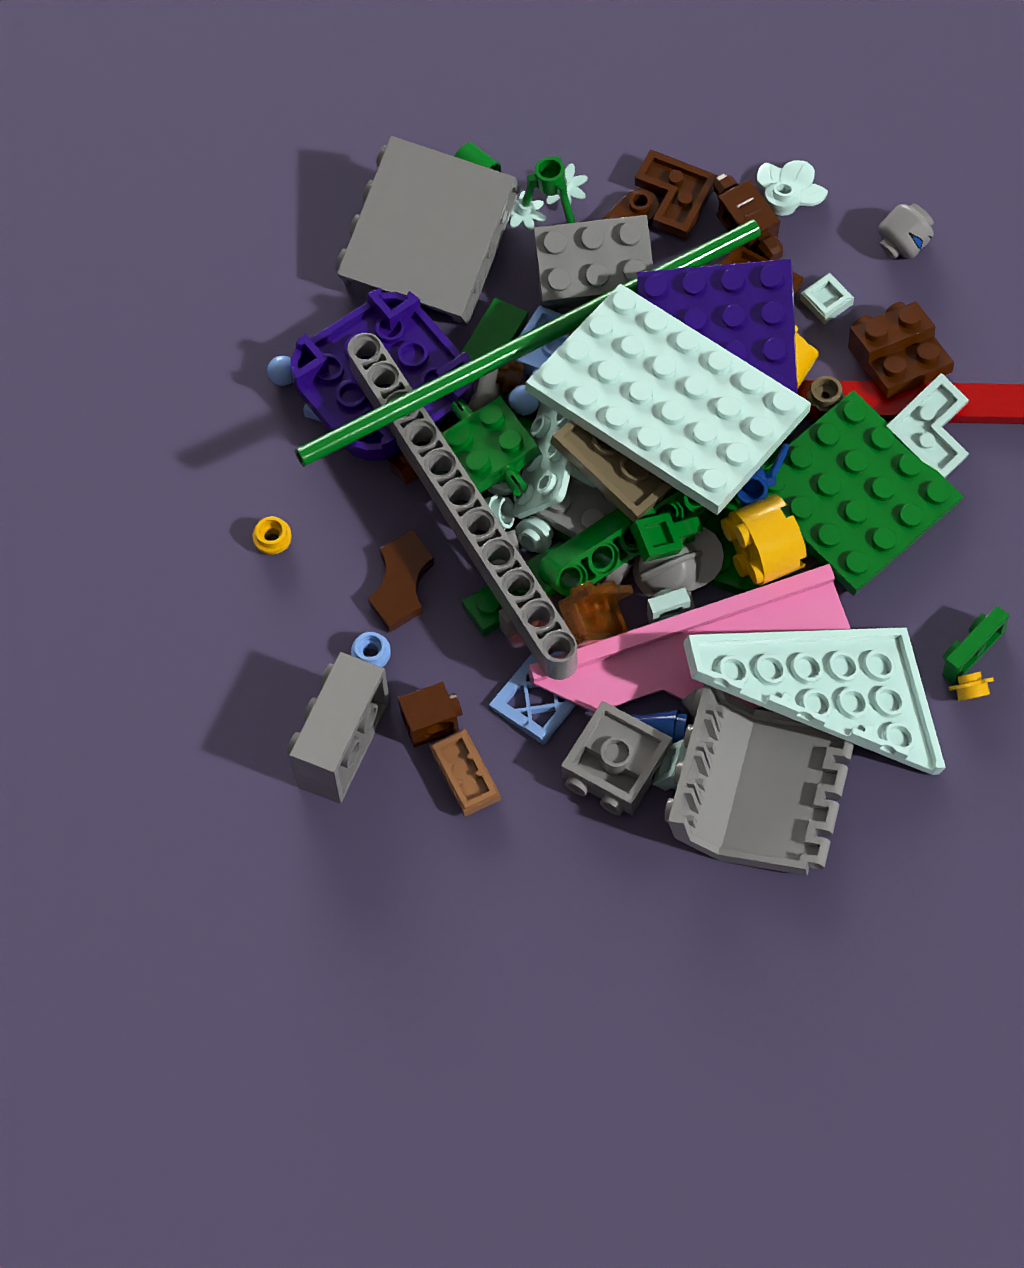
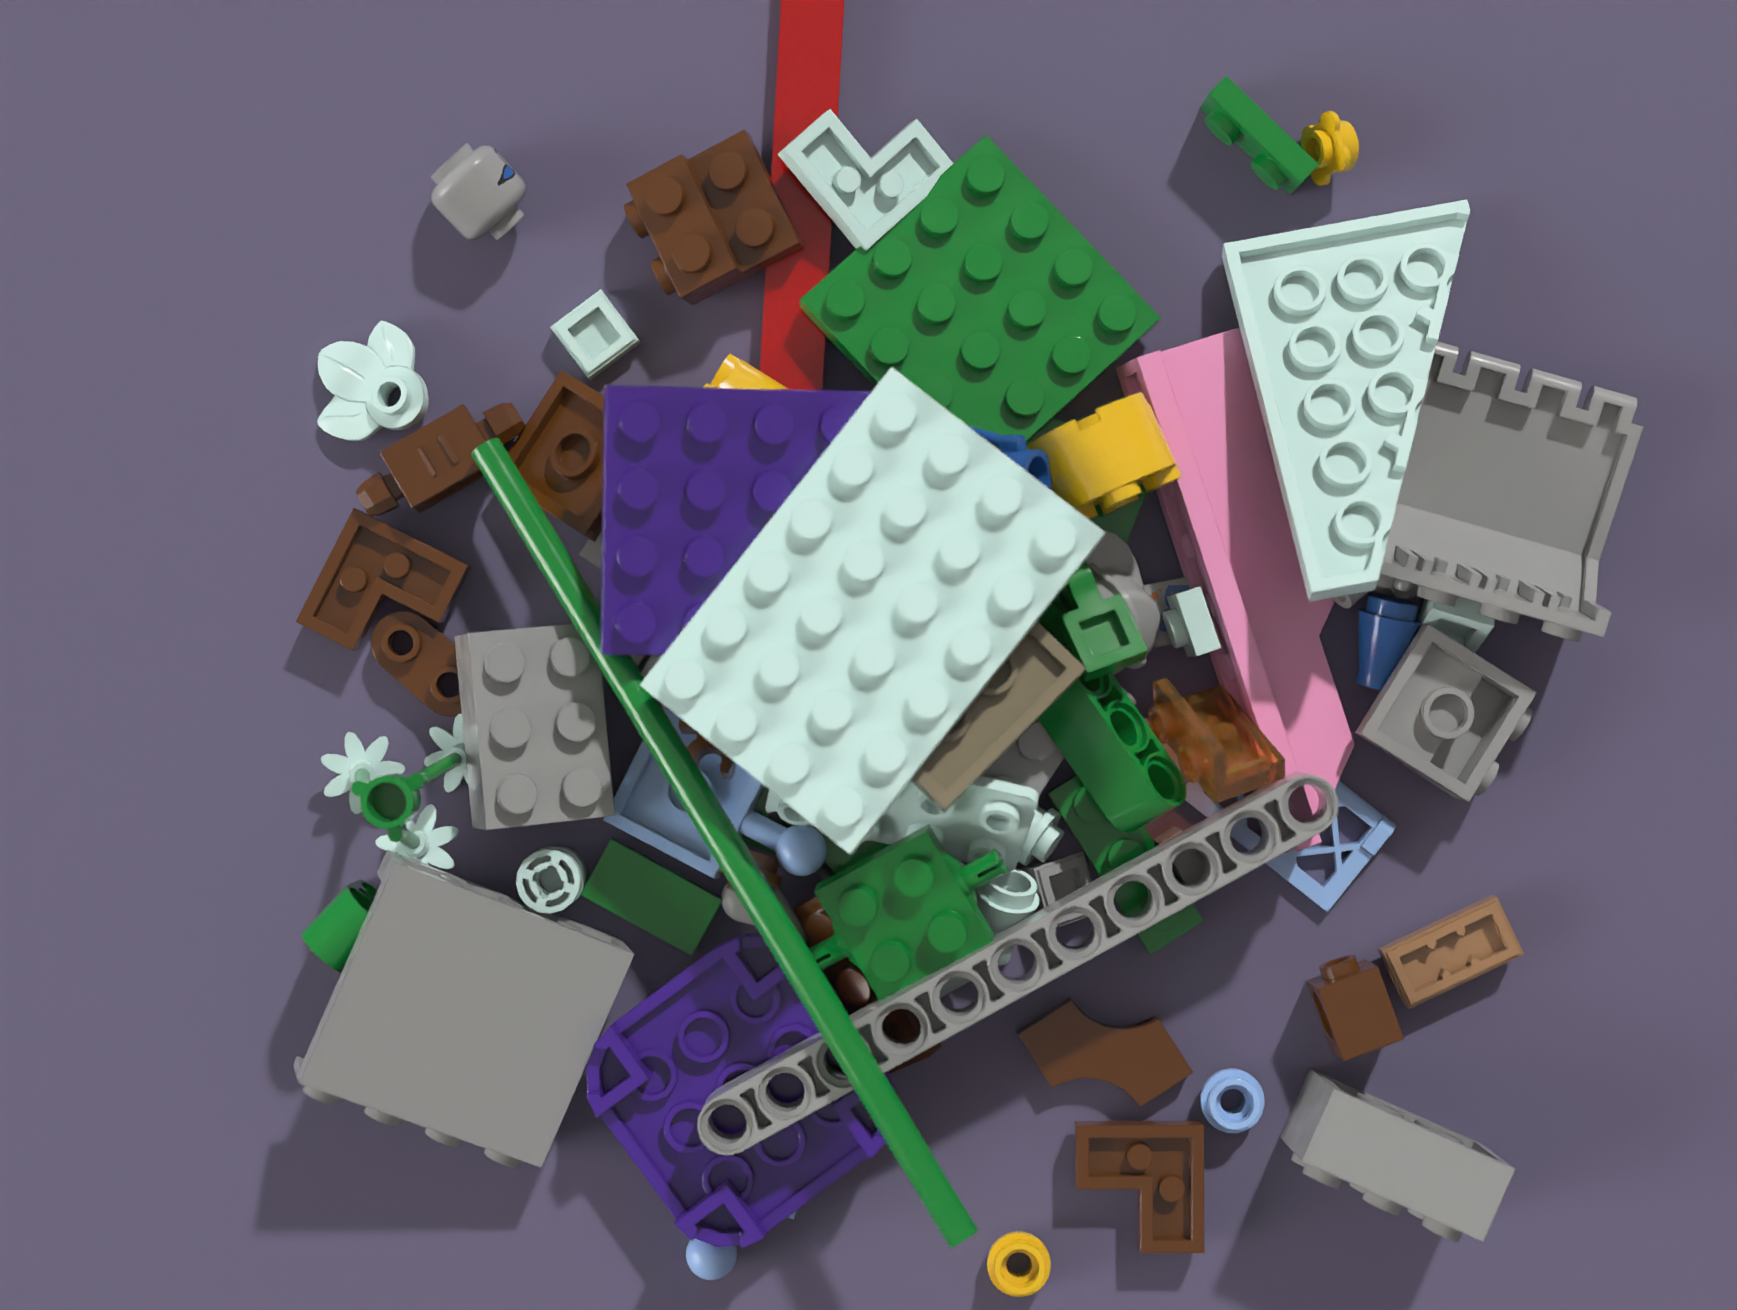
camera: 90 degrees left, 25 degrees up
dark tan plate [807,376,845,413] -> none
none -> light aqua wheel [516,845,587,914]
none -> reddish brown plate [1074,1121,1204,1253]

